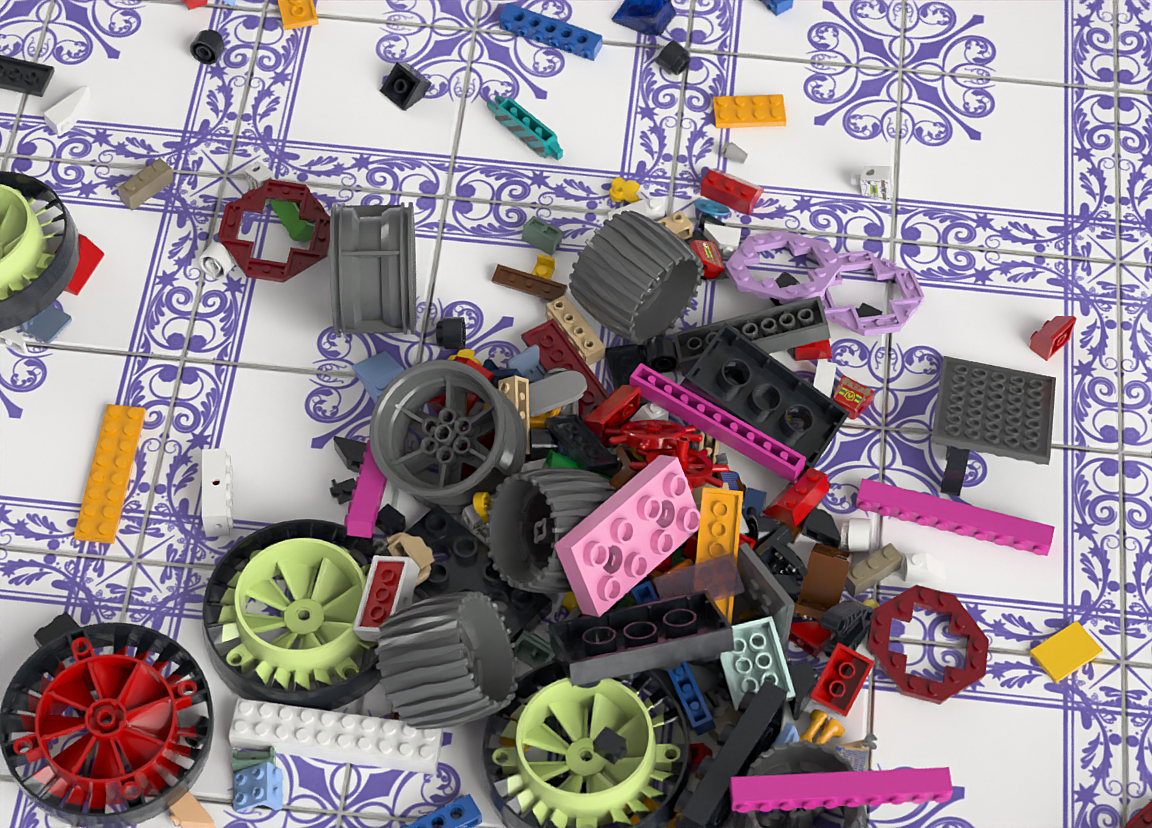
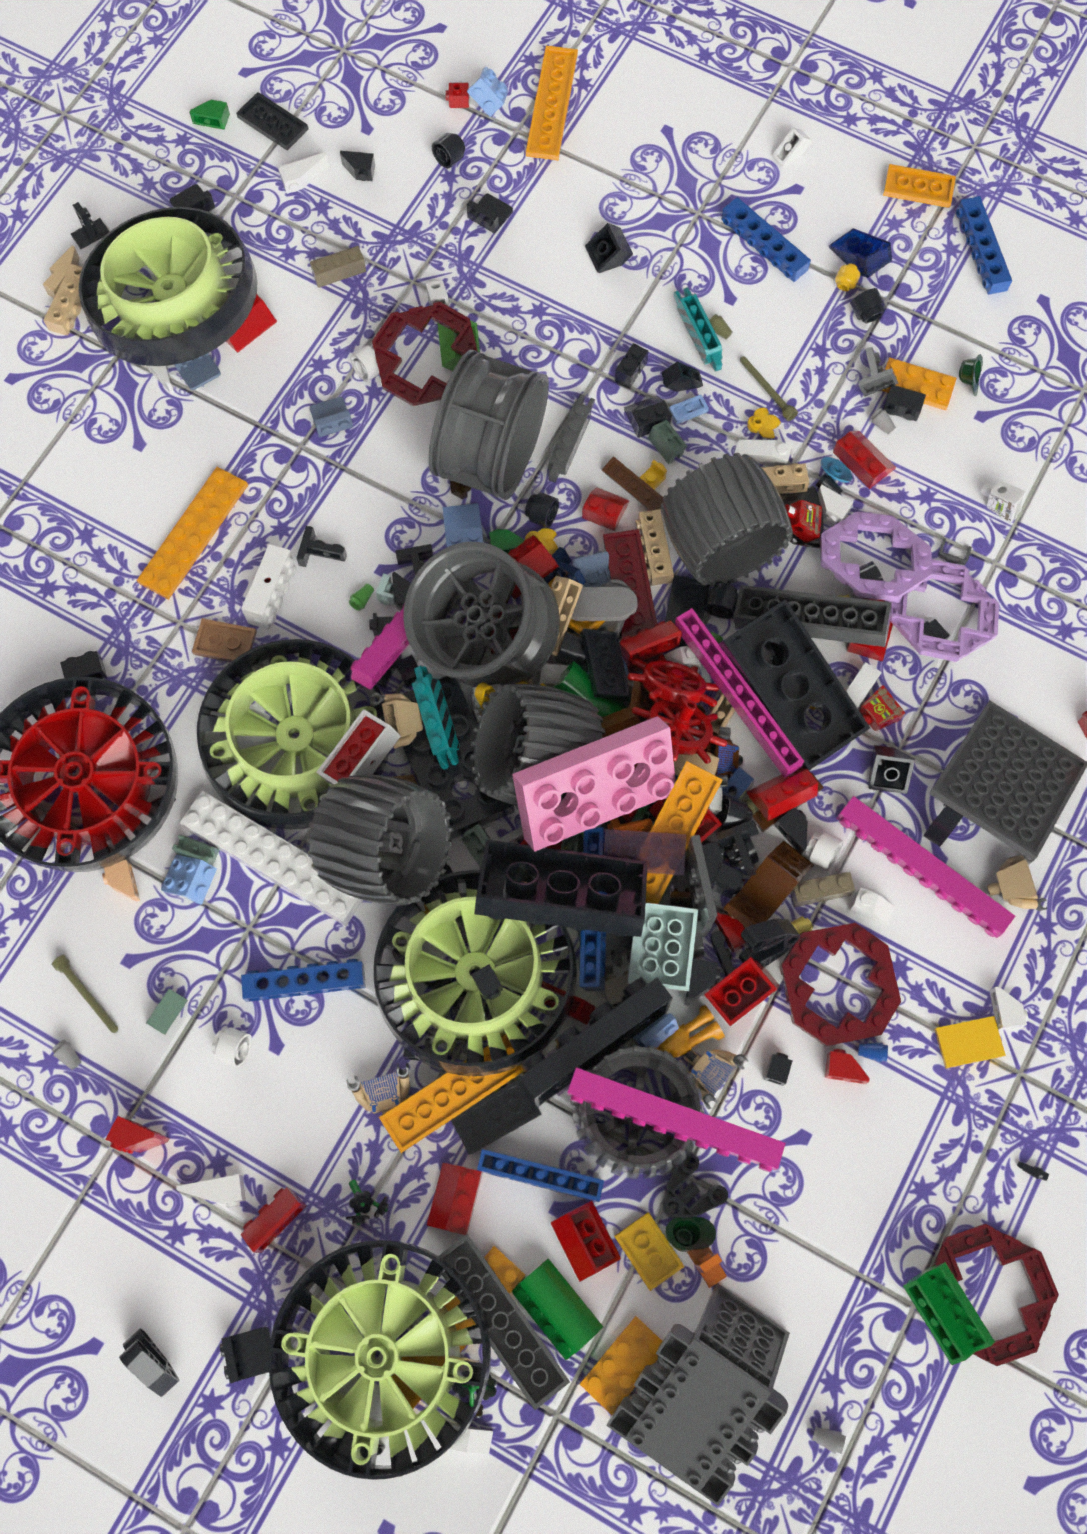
camera: 25 degrees right, 15 degrees up
none -> medium nougat plate [192,618,257,662]
none -> black bracket [296,526,347,567]
none -> sand blue bracket [309,397,353,438]
none -> black slope [340,150,375,181]
none -> bright green cone [349,584,374,611]
none -> light aqua bracket [376,573,396,605]
none -> black bracket [395,544,433,575]
none -> teal hinge [412,666,460,770]
none -> dark brown tile [450,480,471,499]
none -> black bracket [466,193,513,234]
none -> dark grey hinge [548,394,595,483]
none -> red slope [582,487,630,531]
none -> black piece [615,343,649,389]
none -> black slope [624,396,672,438]
none -> black slope [661,361,703,392]
none -> light blue plate [669,394,709,425]
none -> olive cone [709,314,733,340]
none -> black hinge [710,930,737,977]
none -> olive piece [740,356,798,421]
none -> black brick [764,1052,793,1086]
none -> red slope [825,1049,870,1084]
none -> yellow head [835,264,860,291]
none -> dark grey bracket [858,347,898,397]
none -> blue cone [858,1043,888,1063]
none -> black slope [868,745,915,794]
none -> black brick [883,385,926,422]
none -> dark grey piece [938,538,972,565]
none -> dark green piece [958,354,983,396]
none -> tan torso [987,855,1047,911]
none -> white slope [989,987,1028,1030]

